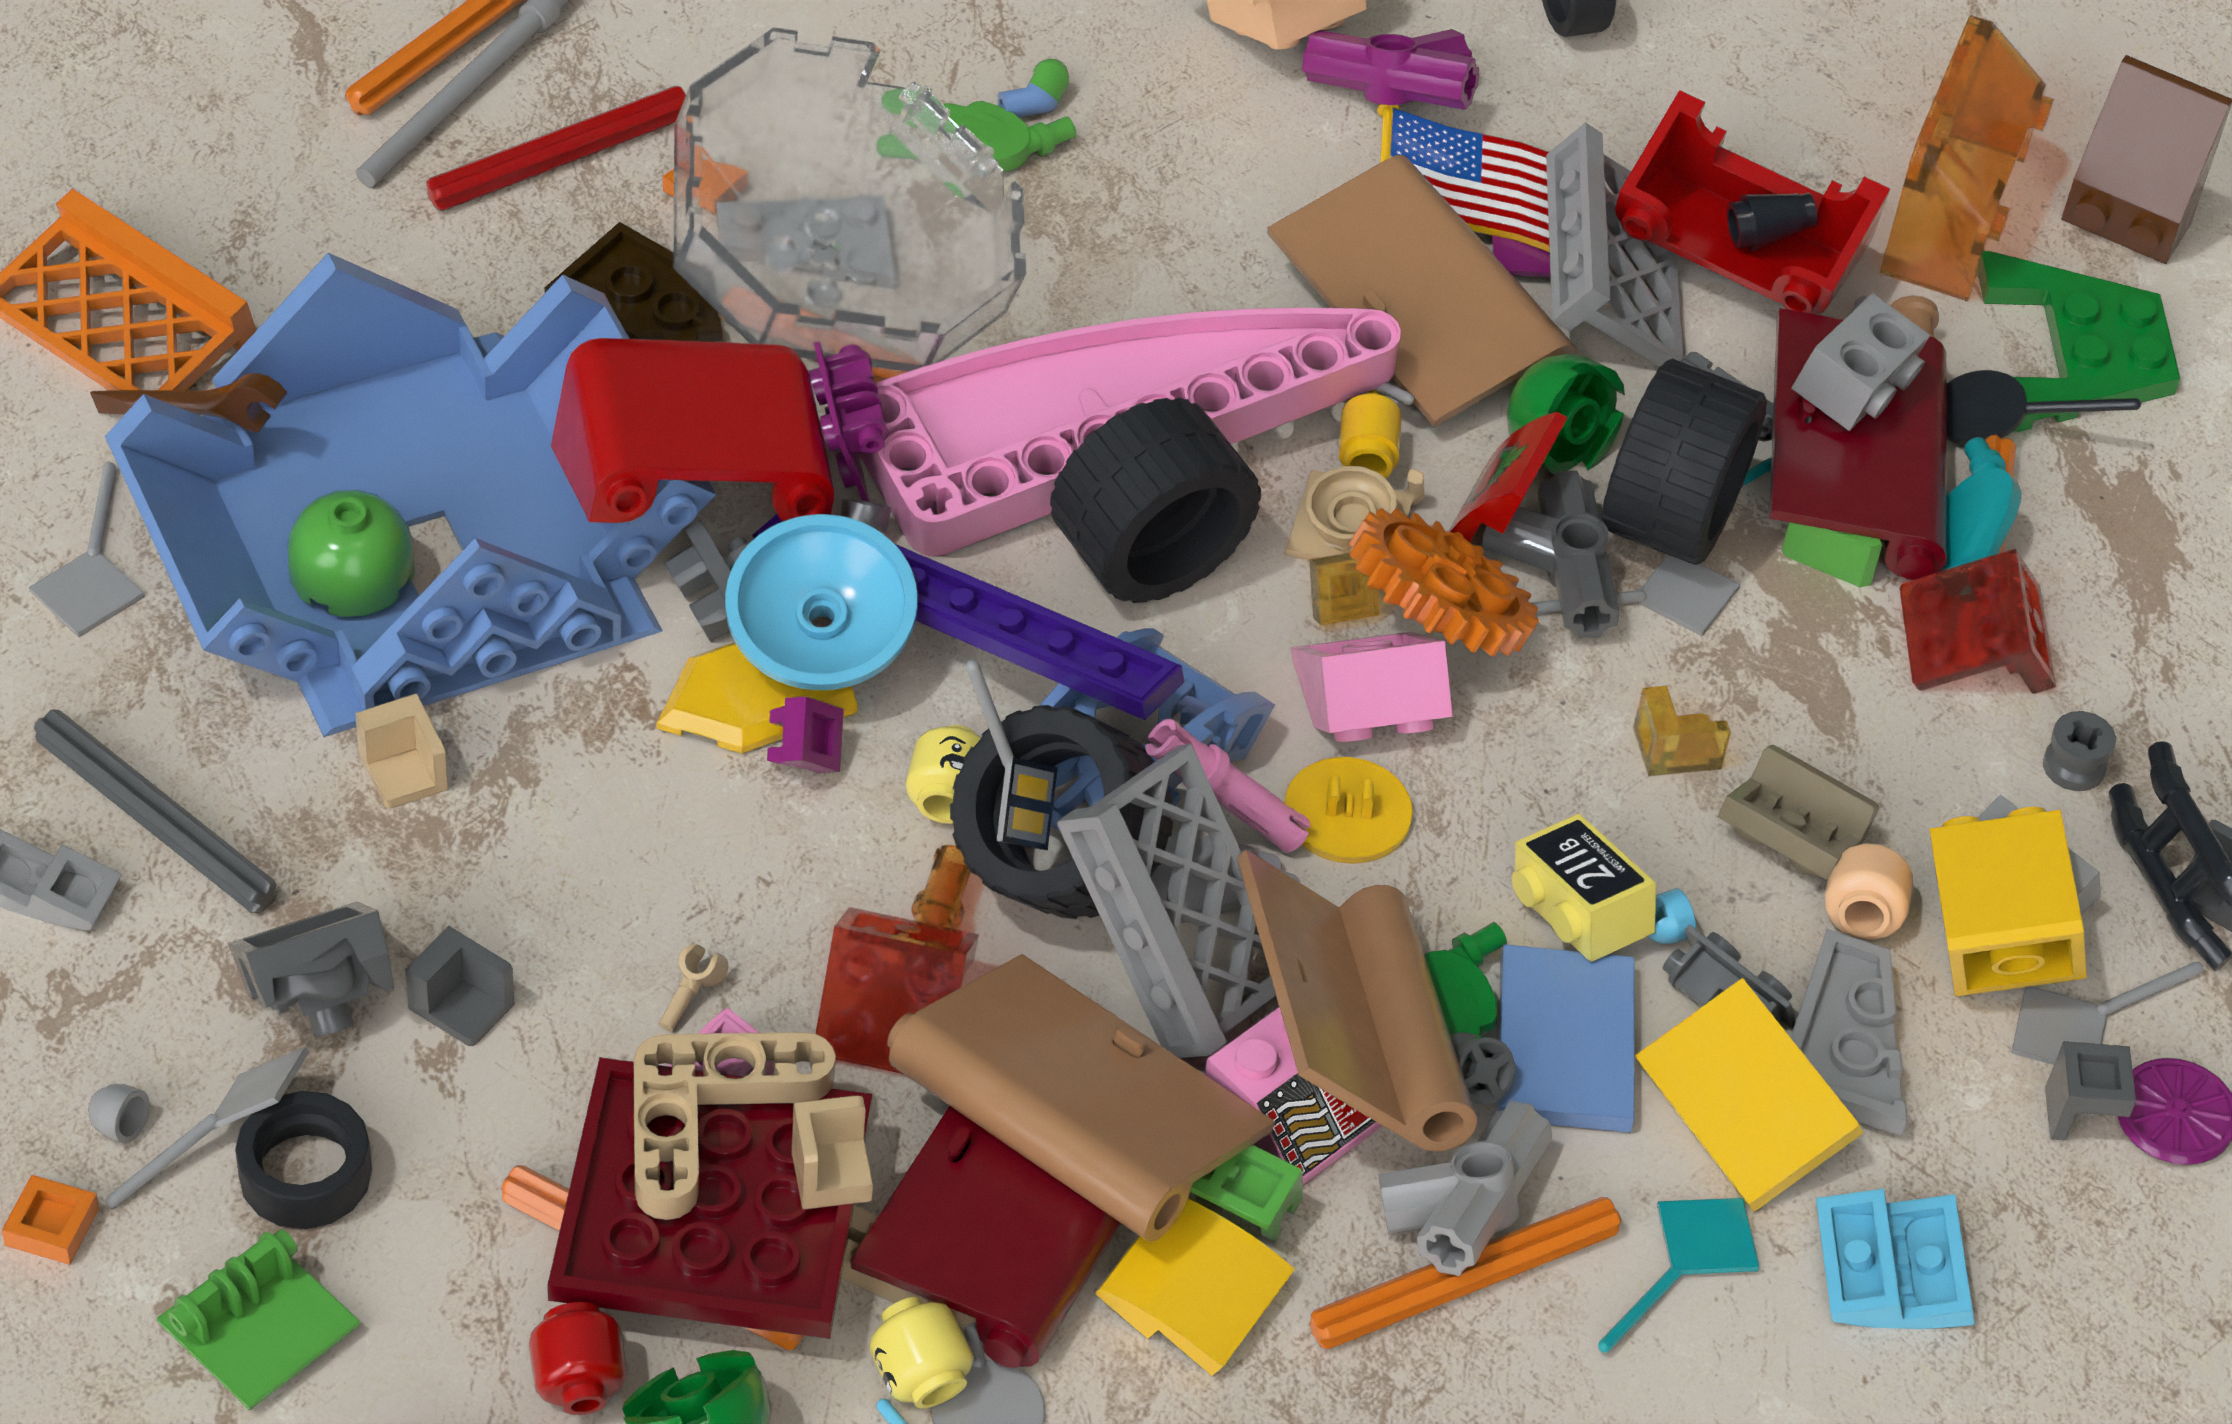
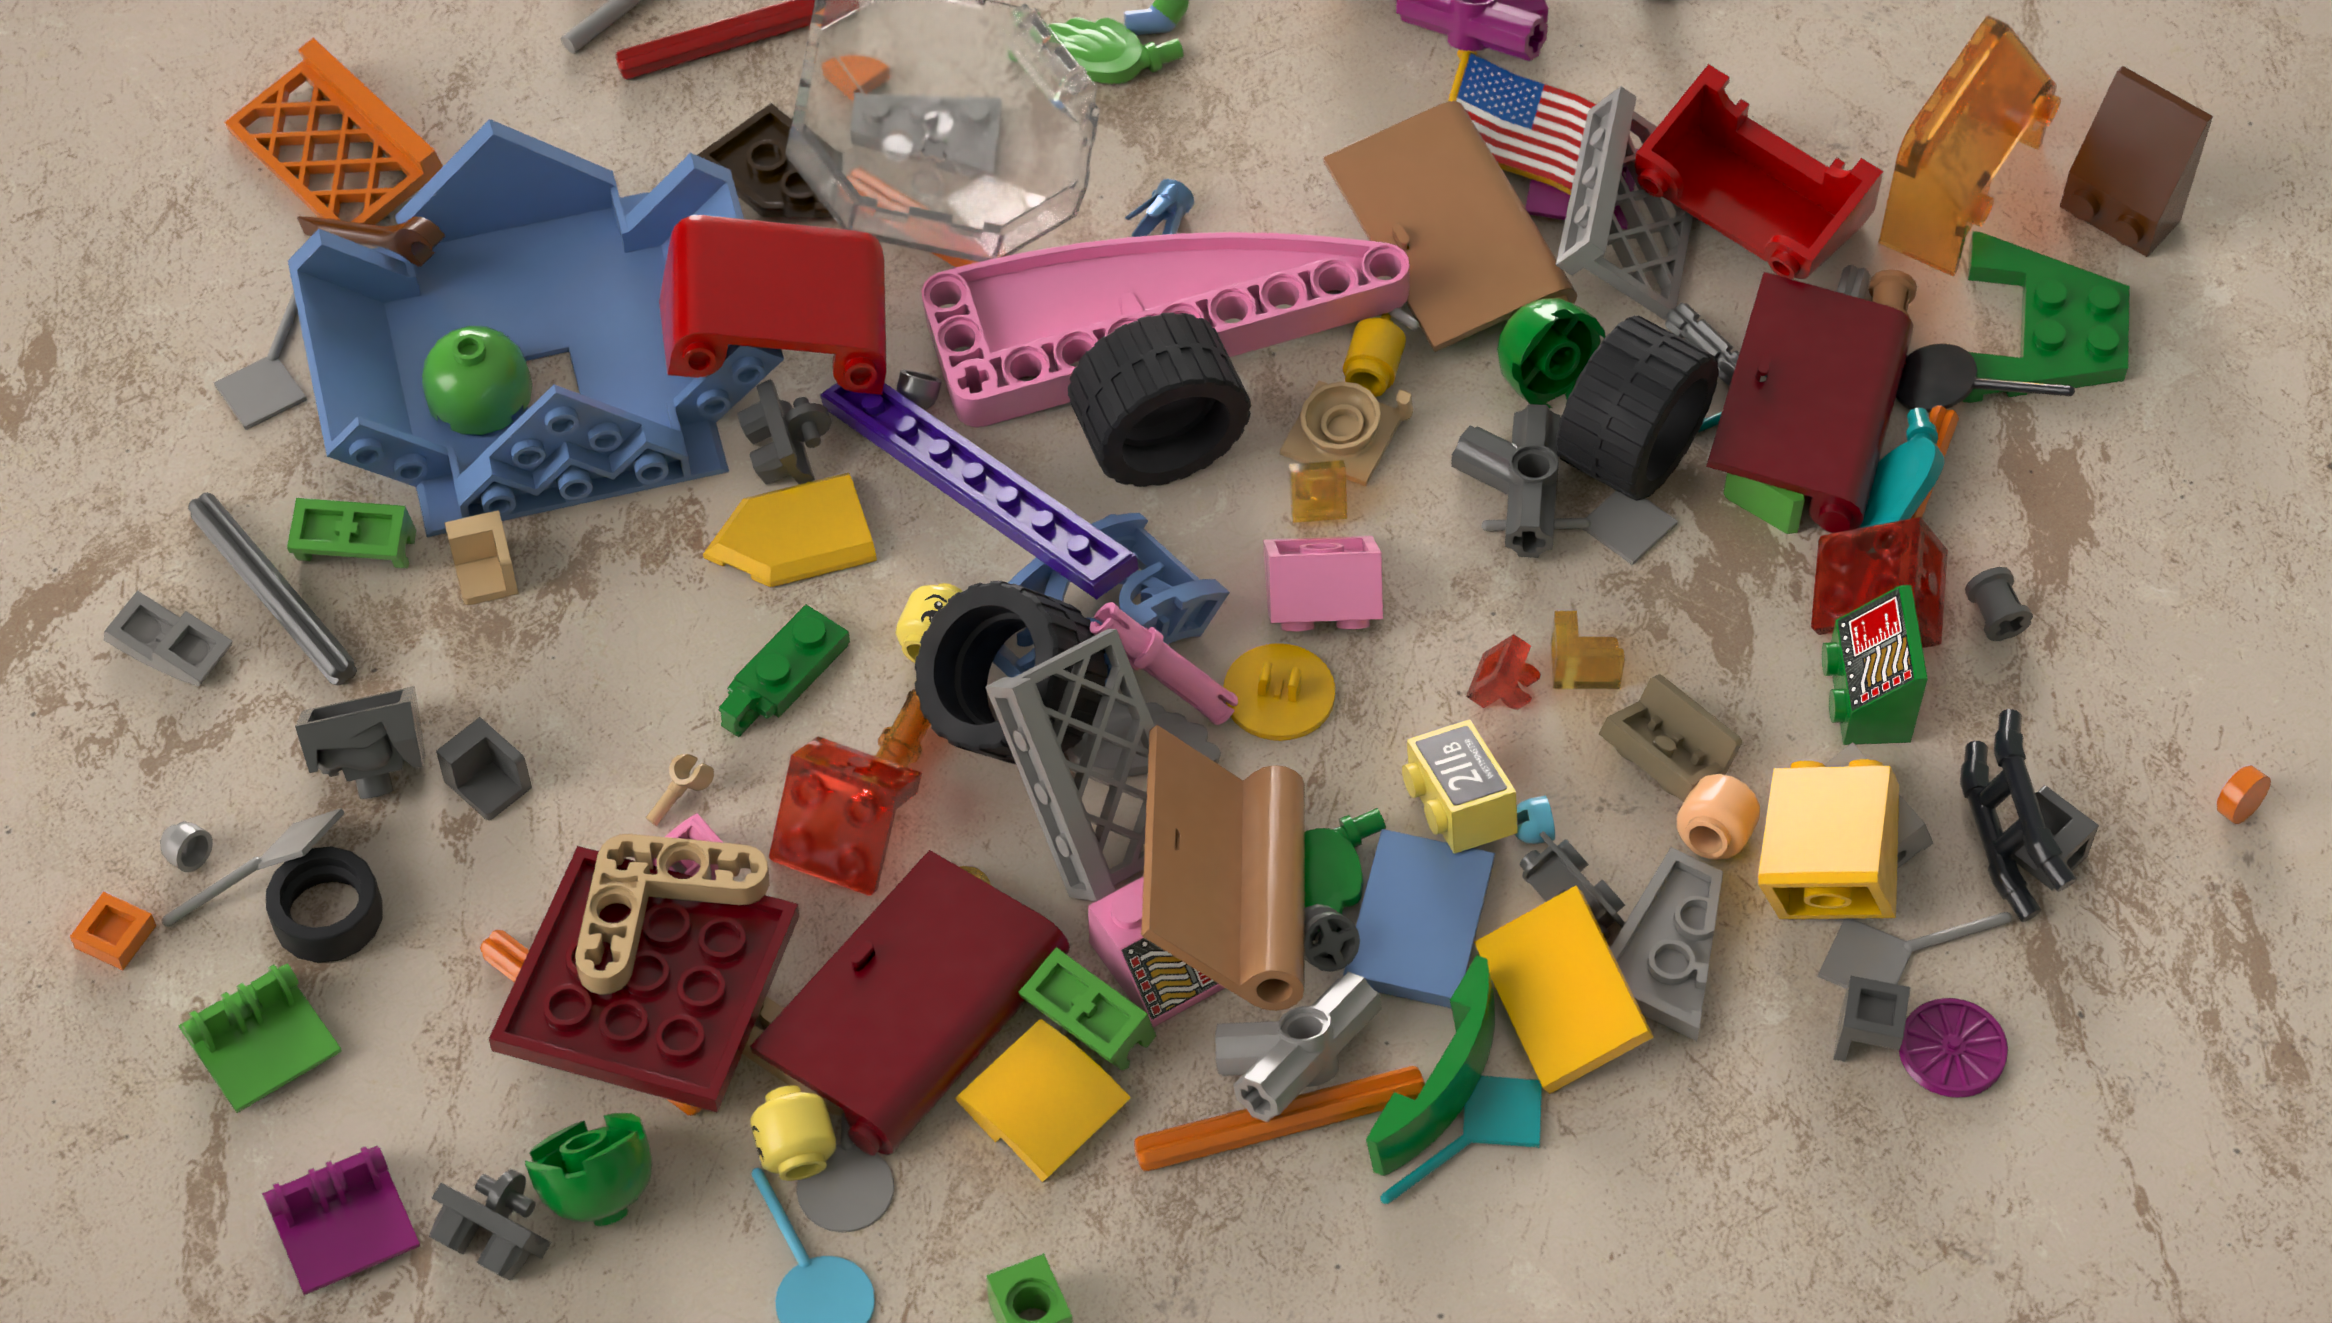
camera: 15 degrees right, 5 degrees up
red head [529,1302,628,1415] -> none
medium azure dish [725,514,917,690] -> none
magenta tile [767,696,844,773] -> none
tan panel [792,1096,873,1209] -> none
magenta hinge [809,341,889,502] -> none
medium nougat door [887,954,1275,1242] -> none
piece [966,660,1058,851] -> none
orange gear [1349,508,1539,657] -> none
red slope [1448,412,1568,542] -> none
black cone [1726,193,1817,252] -> none
light grey brick [1791,293,1930,431] -> none
medium azure slope [1816,1189,1975,1329] -> none
dark grey wheel [2043,711,2116,791] -> none
none -> bright green hinge [287,498,417,569]
none -> green hinge [718,604,850,737]
none -> flat silver piece [1125,179,1194,237]
none -> green slope [1366,955,1495,1176]
none -> clear red tile [1466,634,1541,710]
none -> slope [1822,585,1928,745]
none -> dark grey bush [1965,567,2033,641]

